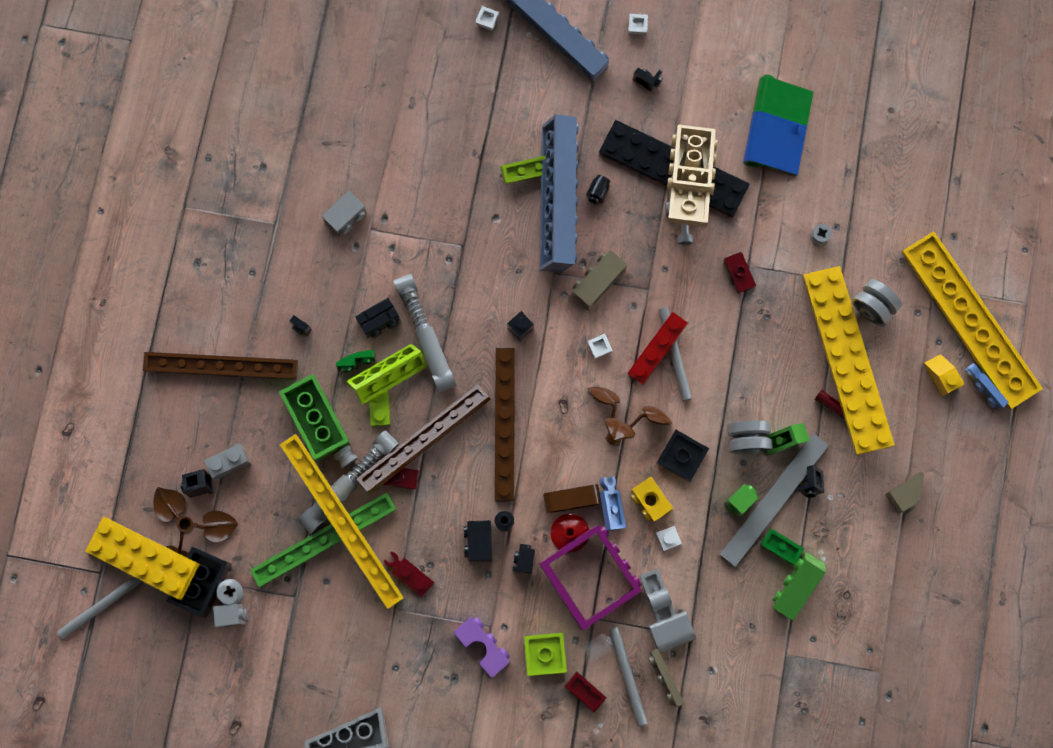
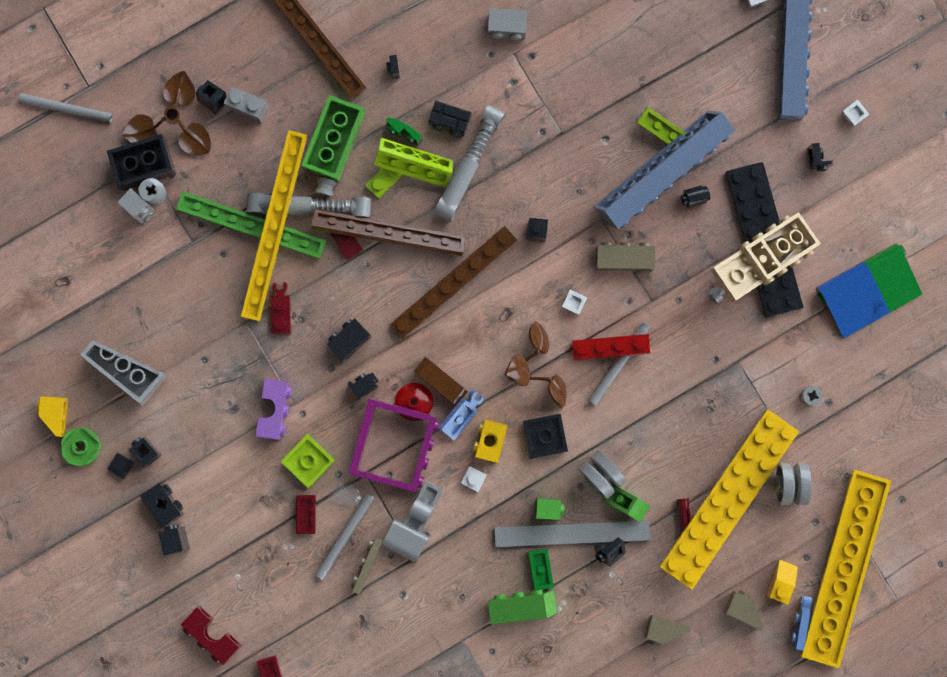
camera: 50 degrees right, 5 degrees up
yellow plate [85,516,199,600] -> none
black brick [495,511,514,532] -> none
dark red plate [724,251,756,294] -> none
none -> dark tan slope [723,590,763,631]

